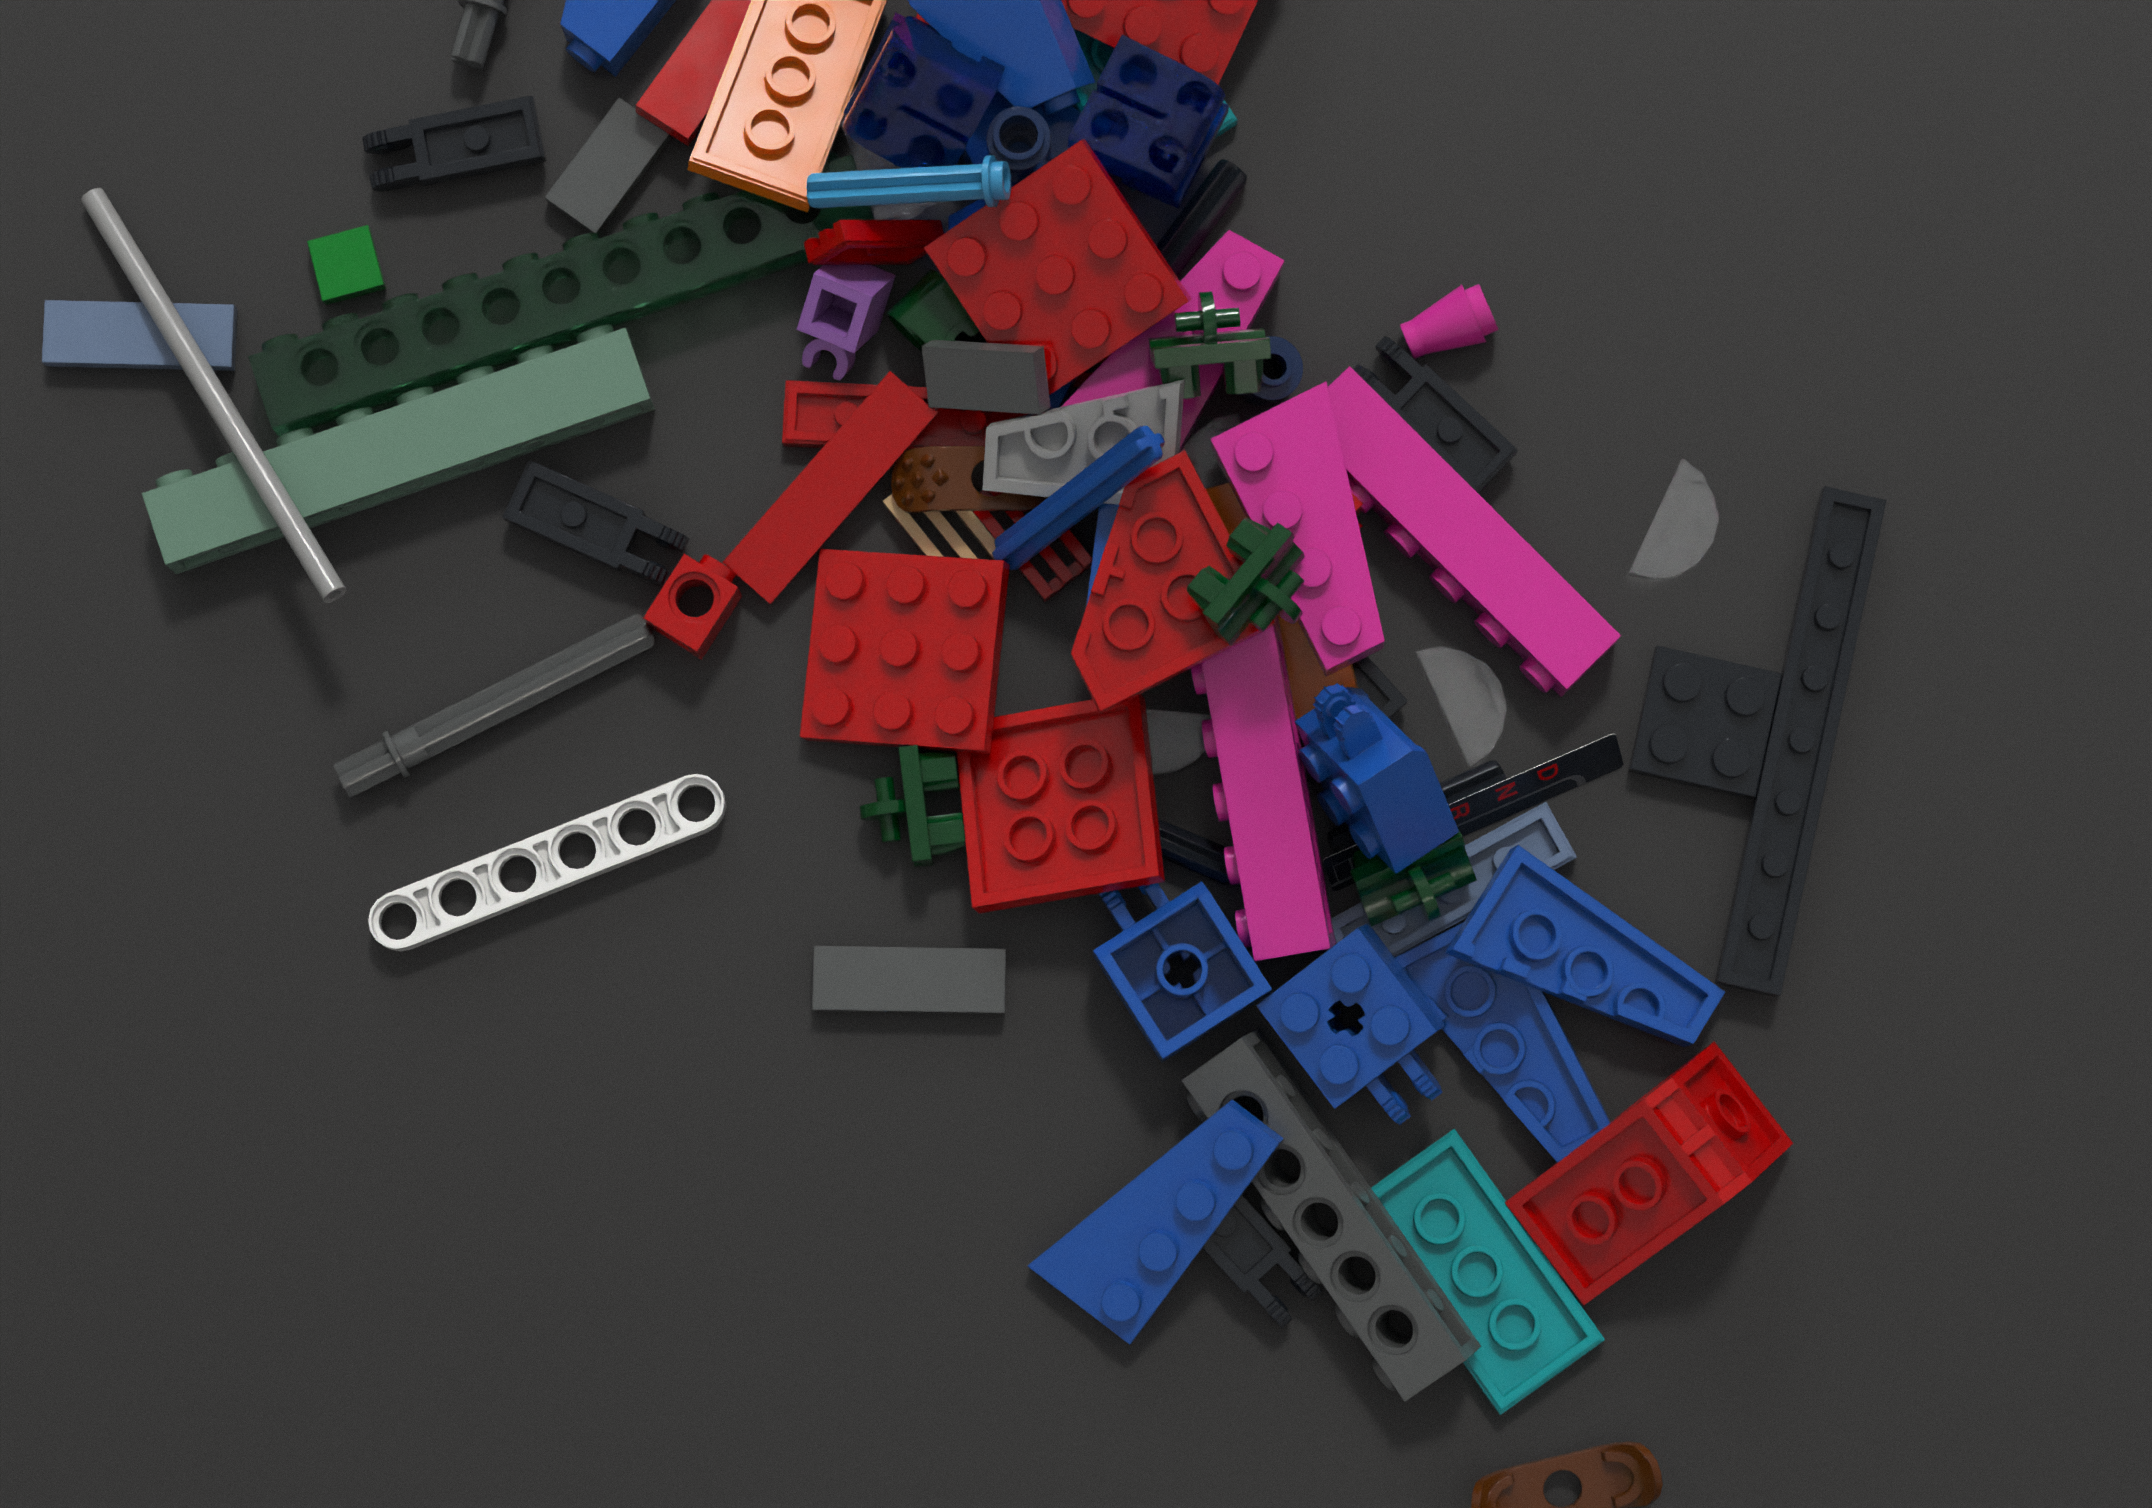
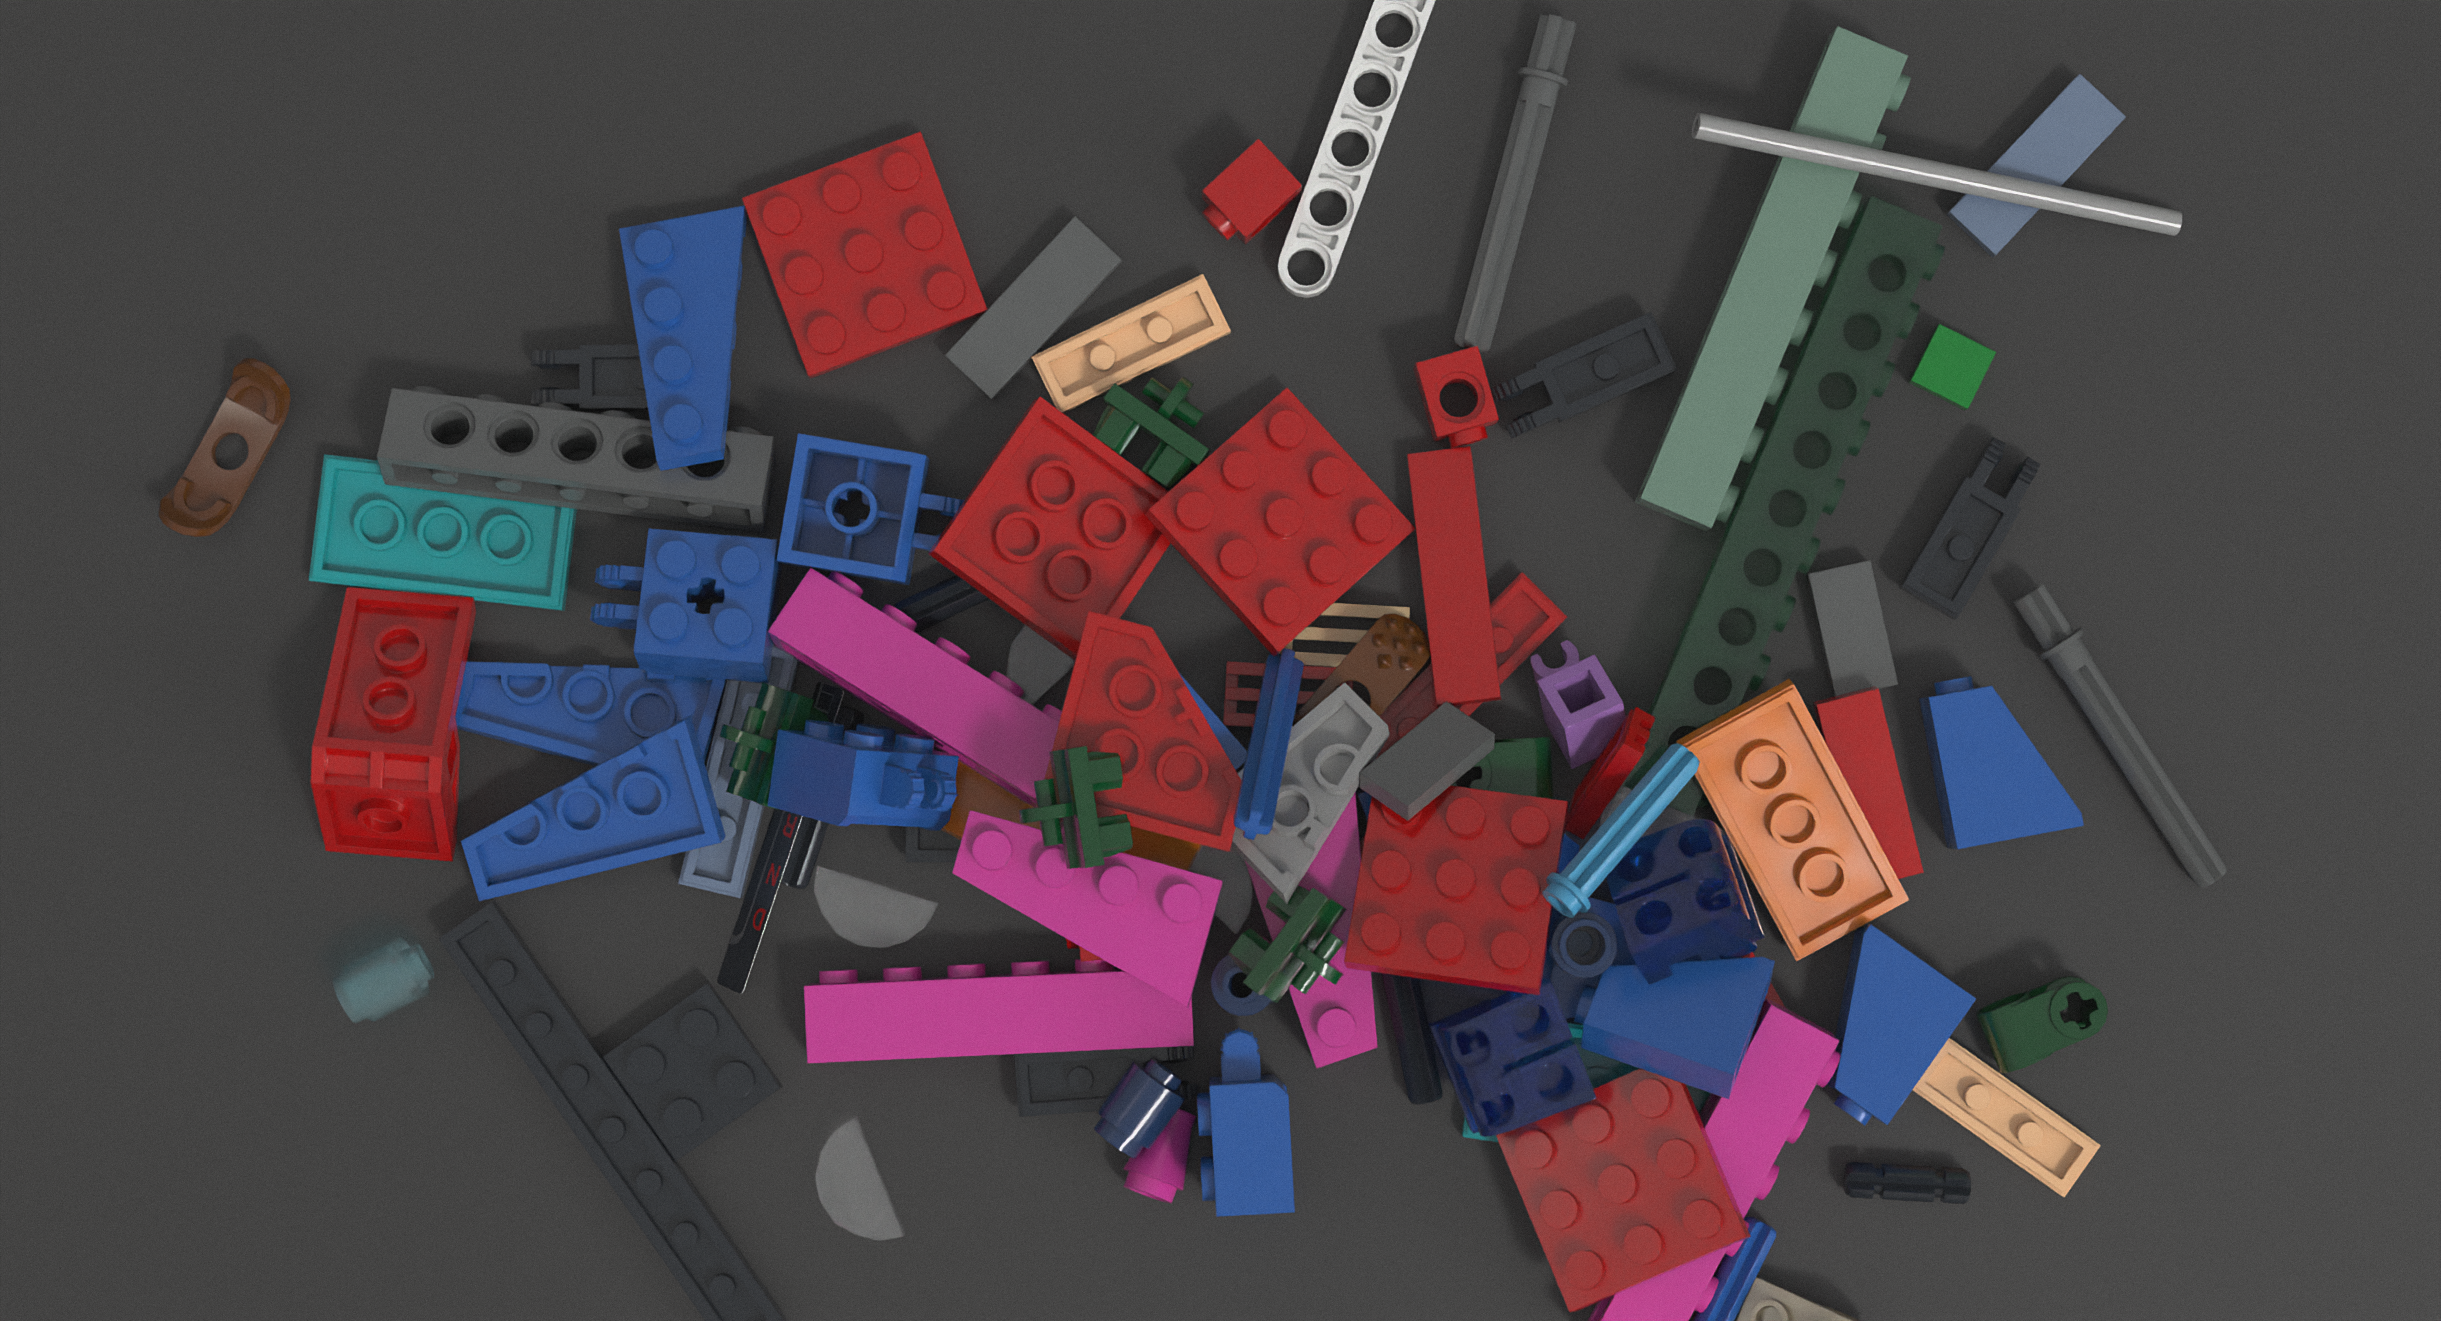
camera: 130 degrees right, 5 degrees up
none -> clear light blue brick [333,938,435,1023]
none -> red plate [742,131,988,379]
none -> light nougat tile [1032,274,1231,414]
none -> dark blue brick [1093,1058,1186,1158]
none -> blue hinge [1197,1027,1295,1217]
none -> red brick [1202,139,1302,245]

